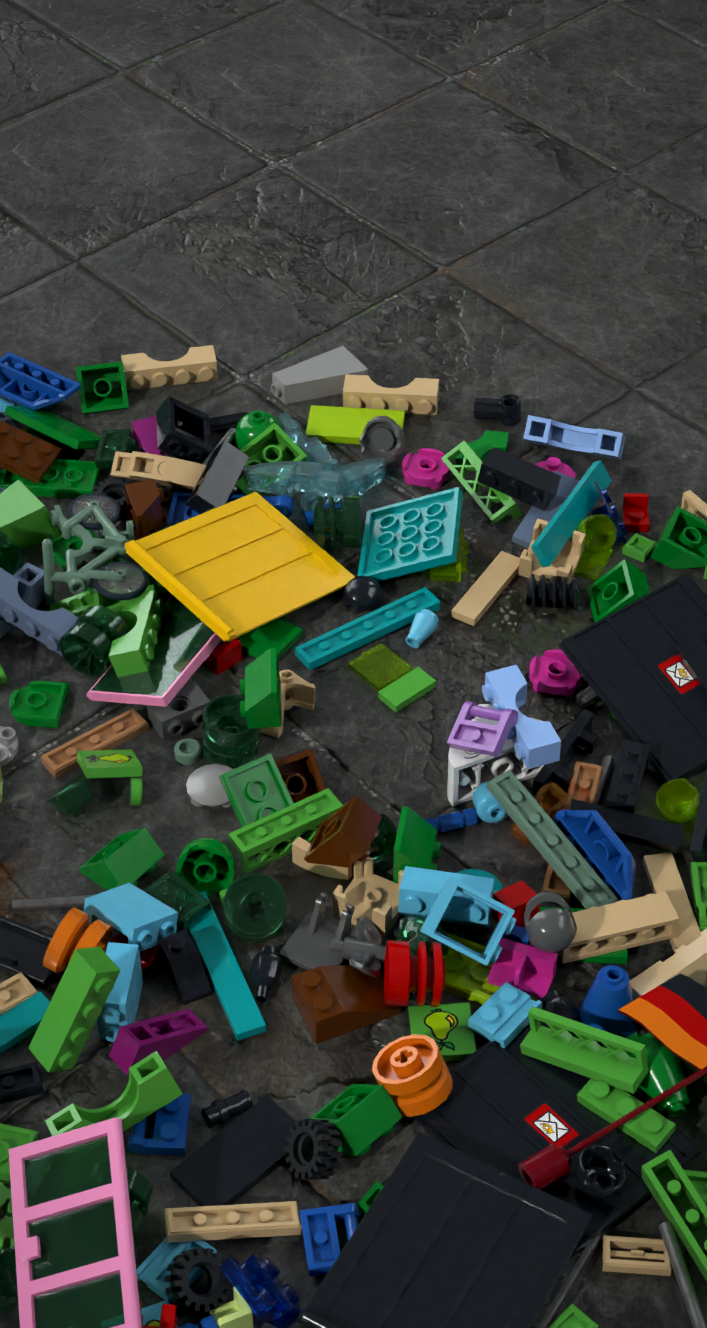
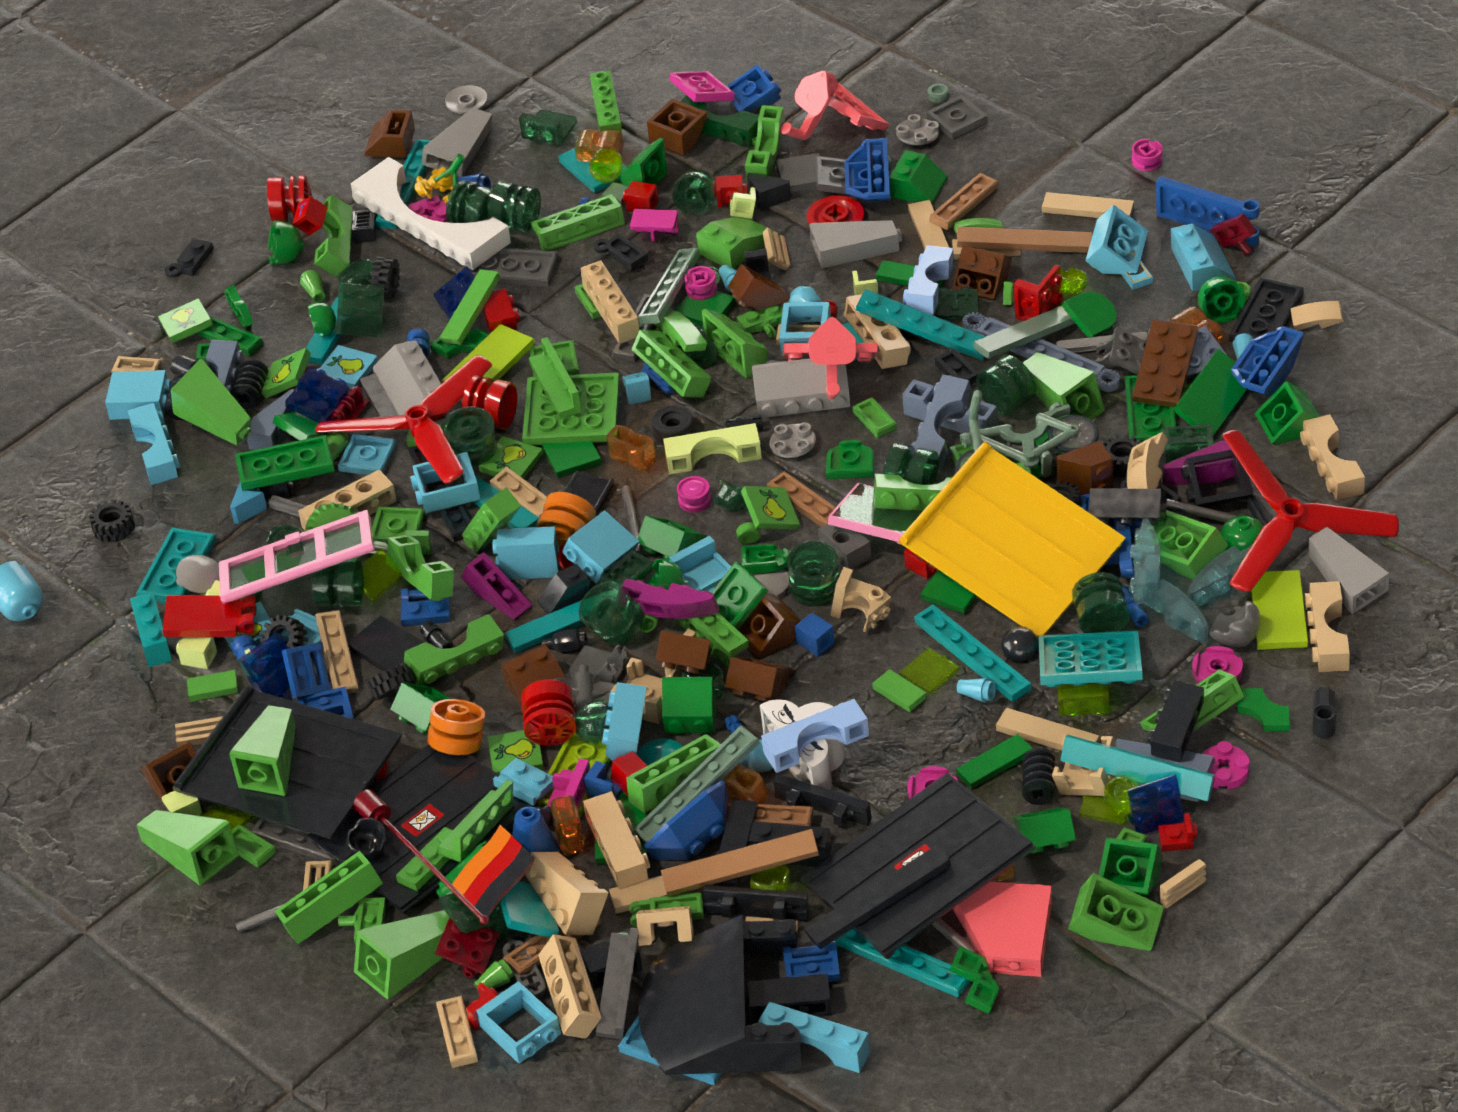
camera: 90 degrees right, 0 degrees up
green slope [240,648,282,729] -> none
medium azure window [420,876,517,966] -> none
medium lavender plate [447,701,518,757] -> none
light blue arch [523,415,626,460] -> none
dark grey helmet [524,892,577,953] -> none
none -> bright green slope [229,705,296,796]
none -> blue plate [282,642,333,699]
none -> bright green arch [404,614,504,685]
none -> bright green tile [405,530,432,555]
none -> clear orange brick [551,795,585,855]
none -> magenta slope [622,578,720,619]
none -> bright green brick [626,734,721,813]
none -> medium nougat tile [661,829,819,896]
none -> medium azure panel [669,536,731,593]
none -> dark pink wheel [677,476,711,513]
none -> reddish brown slope [725,657,793,701]
none -> green tile [741,544,790,574]
none -> blue panel [795,613,835,657]
none -> green tile [956,734,1033,790]
none -> red piece [1223,430,1399,592]

